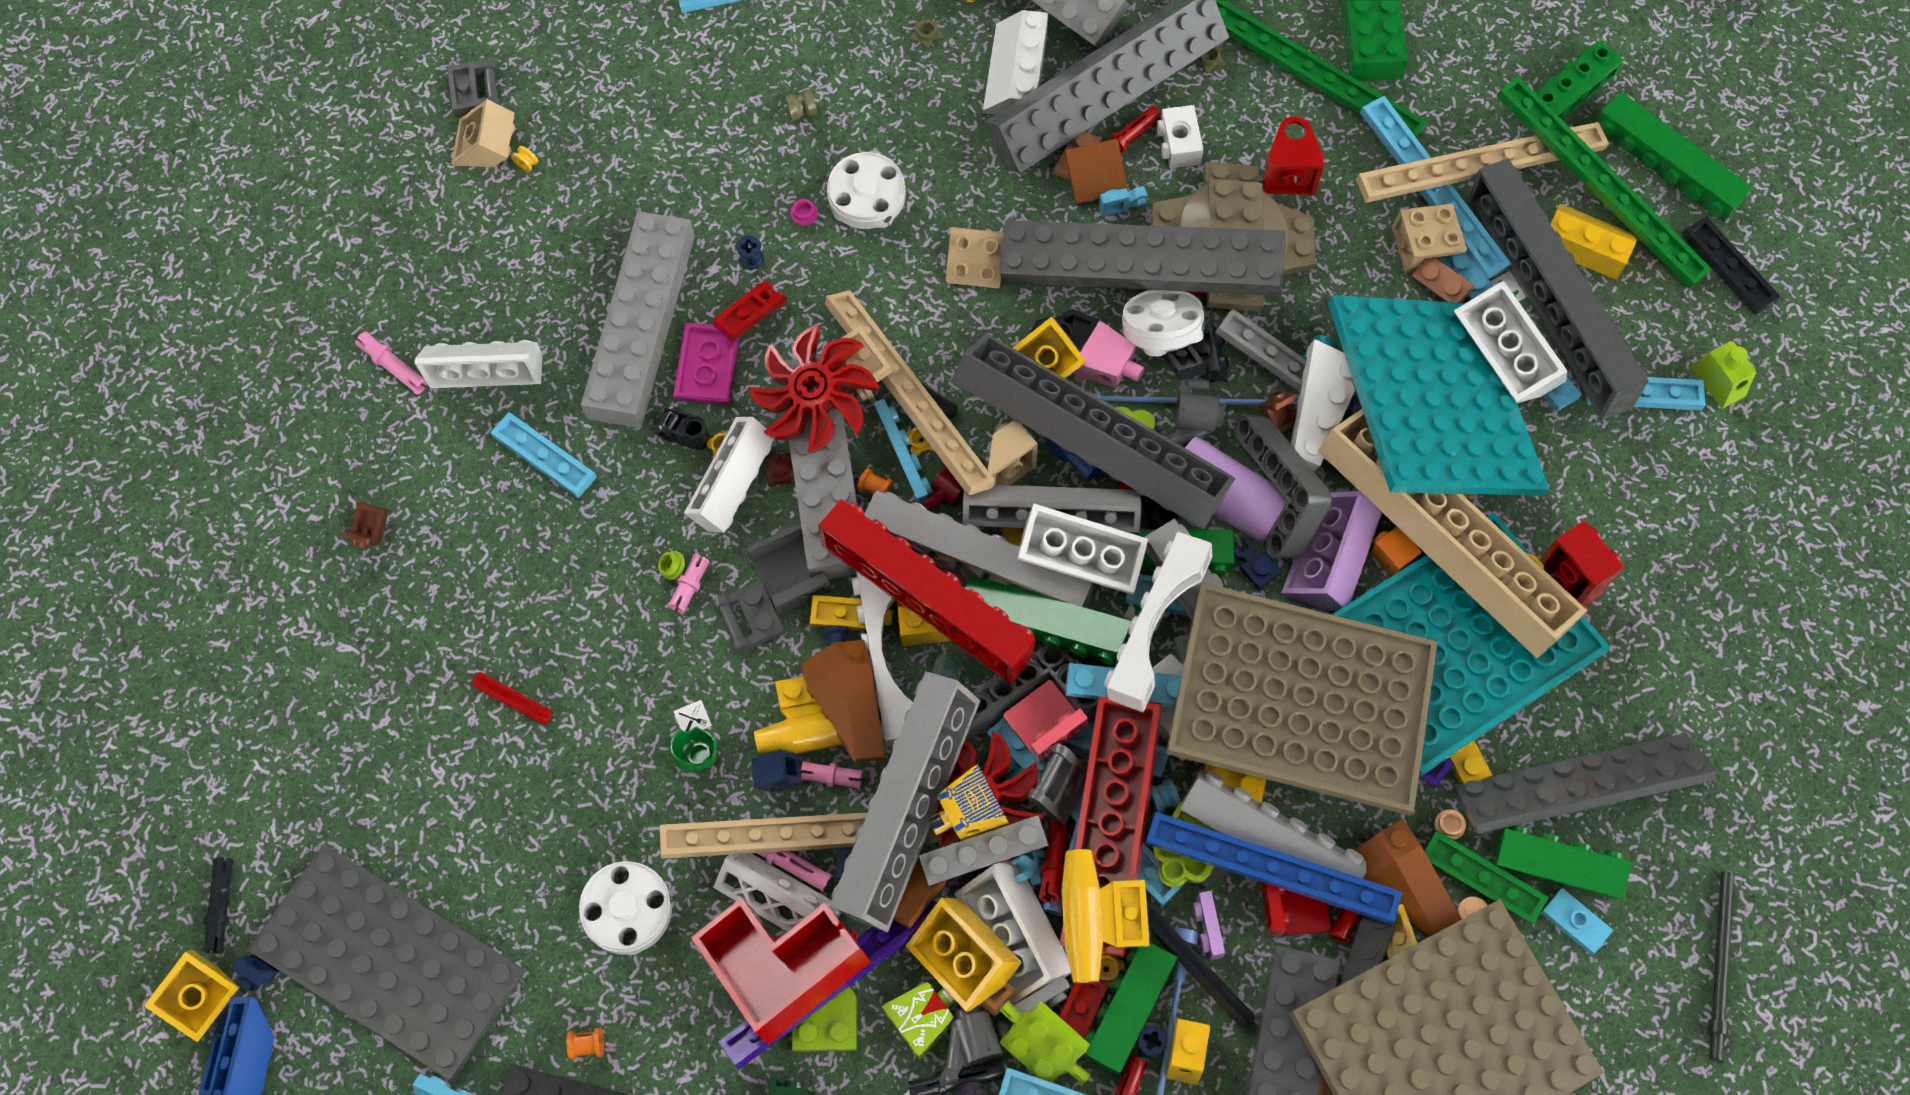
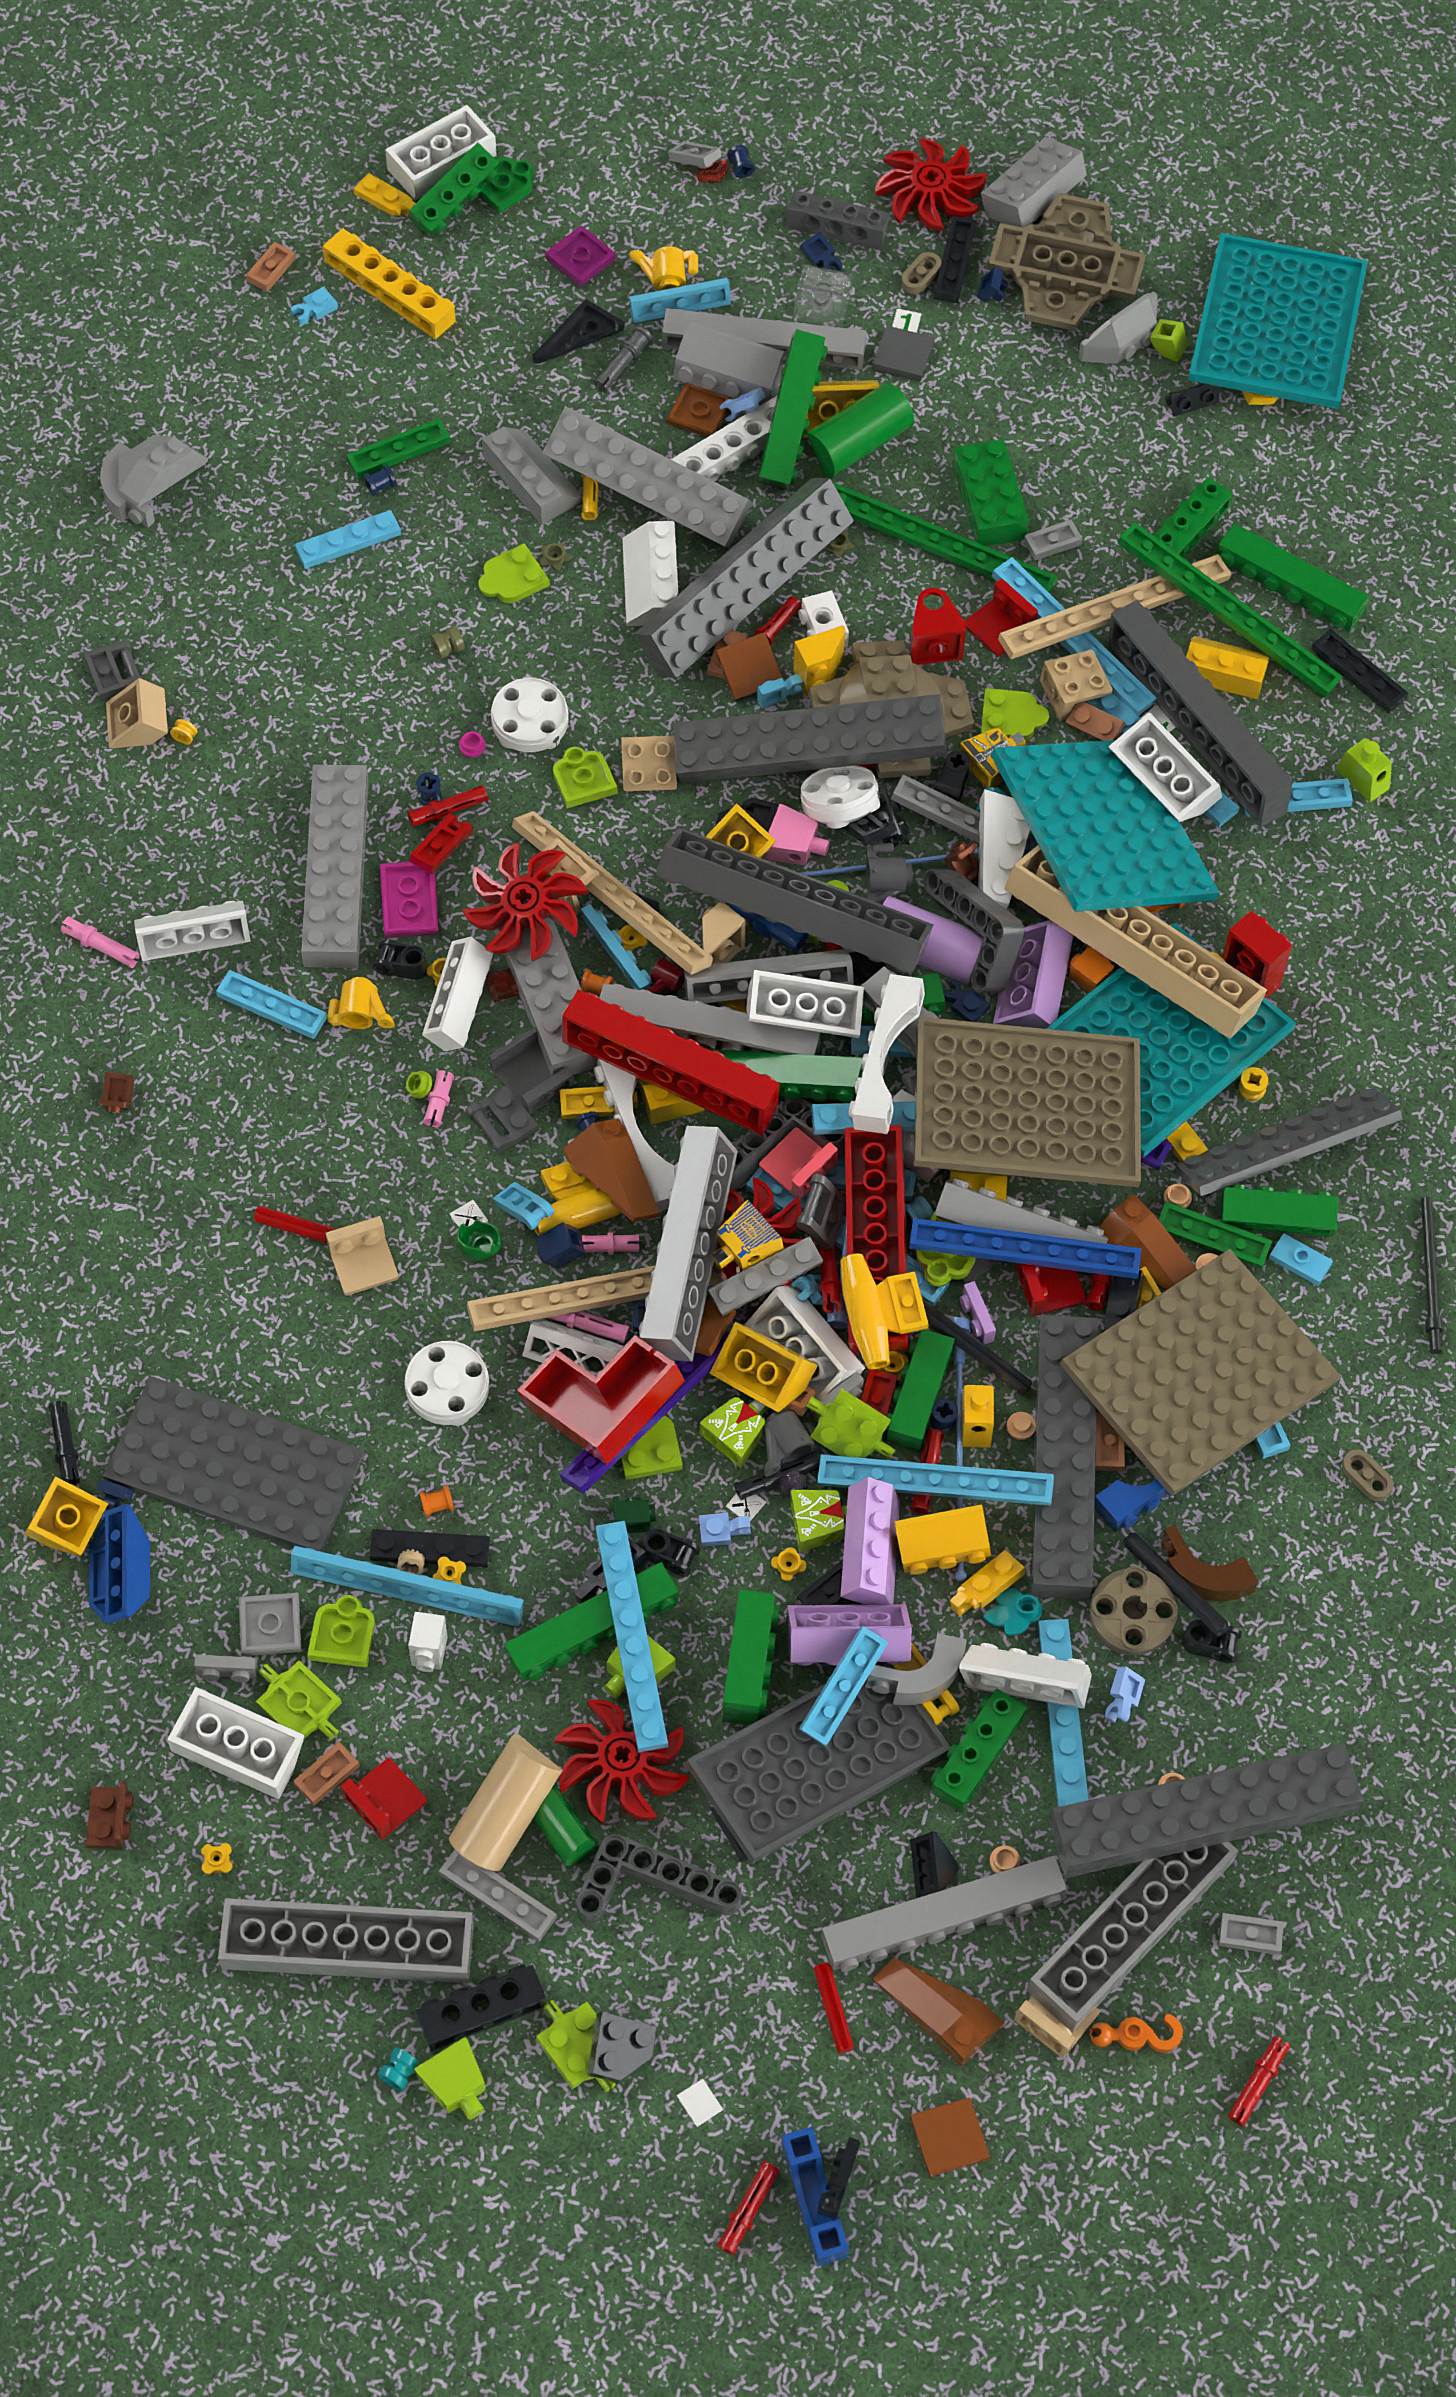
camera: 15 degrees left, 5 degrees down
none -> tan bracket [326,1216,399,1296]
none -> yellow piece [327,977,395,1030]
none -> red pin [407,785,488,828]
none -> lime plate [478,543,550,603]
none -> medium azure plate [493,1182,555,1230]
none -> lime plate [553,747,618,808]
none -> yellow slope [793,625,846,695]
none -> black piece [933,750,969,802]
none -> yellow torso [959,728,1026,788]
none -> red bracket [964,579,1038,657]
none -> lime plate [981,688,1049,741]
none -> light nougat plate [1007,1412,1036,1440]
none -> light grey plate [1024,519,1082,561]
none -> yellow wheel [1238,1067,1268,1101]

